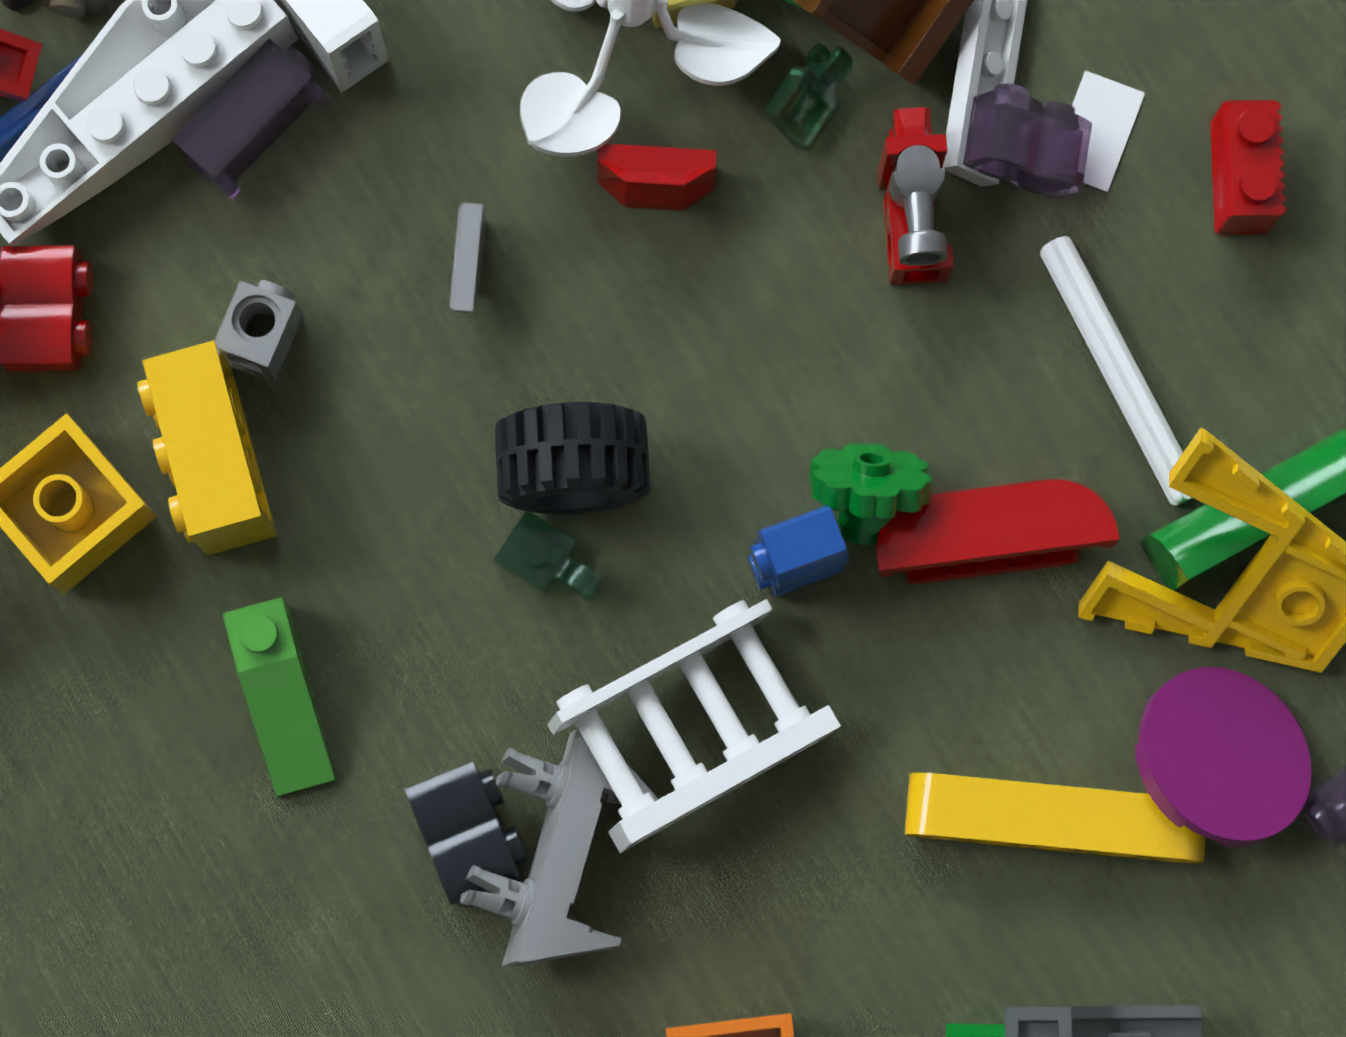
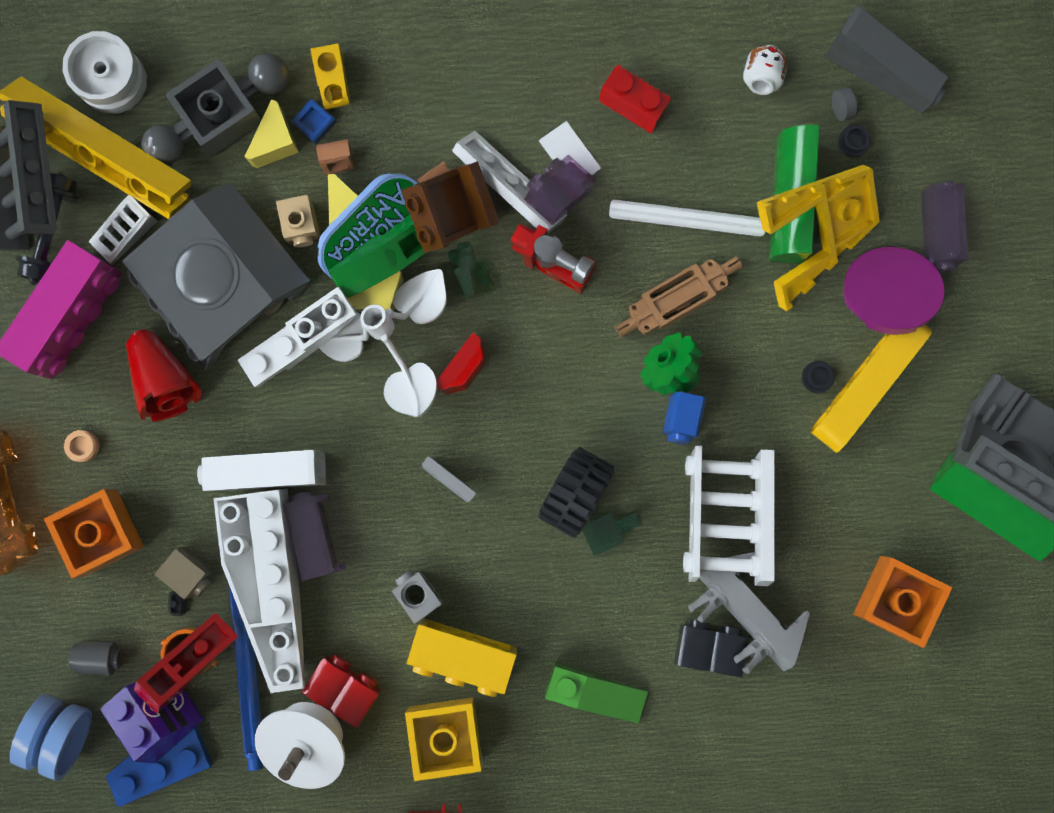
camera: 50 degrees left, 5 degrees up
red brick [876,479,1120,584] -> none
none -> medium nougat piece [614,256,742,338]
none -> black plate [801,361,835,393]

